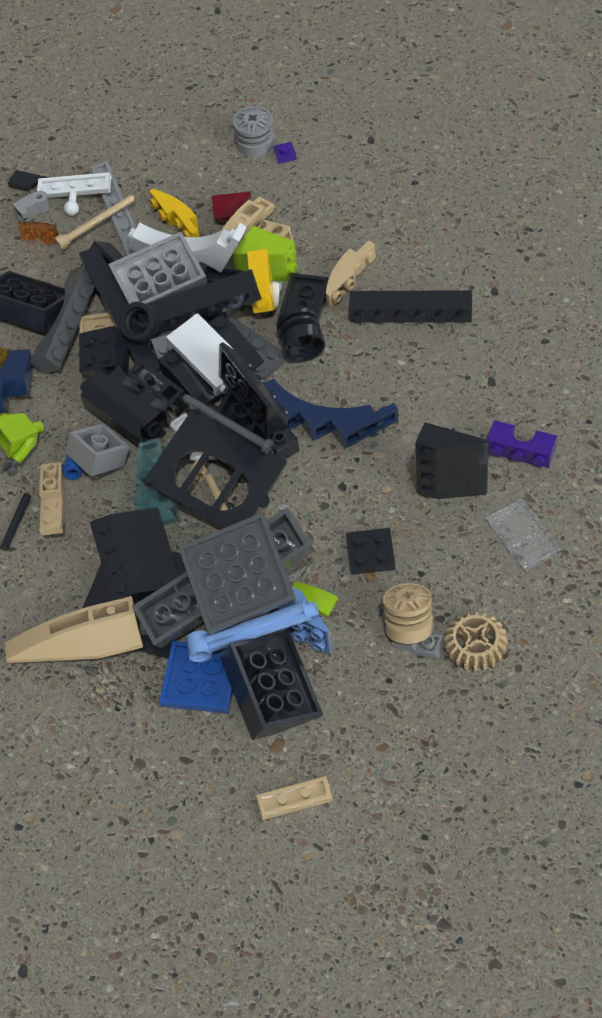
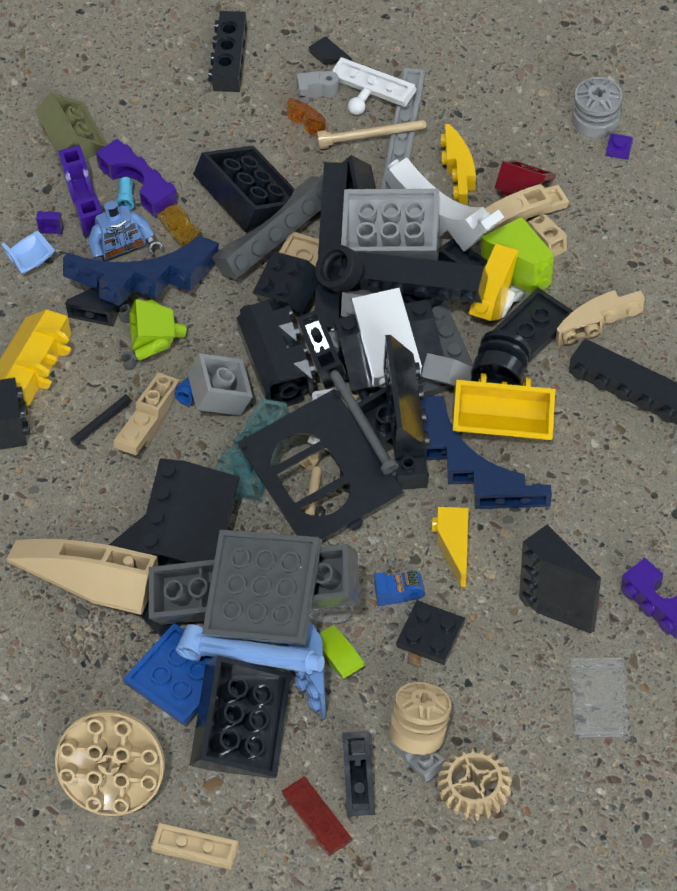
camera: 25 degrees right, 0 degrees up
none -> tan bracket [55,710,165,816]
none -> clear red tile [282,776,352,856]
none -> black slope [342,730,375,816]
none -> blue leg [374,571,425,606]
none -> light grey slope [420,353,472,387]
none -> yellow slope [432,507,469,587]
none -> yellow piece [452,373,556,440]

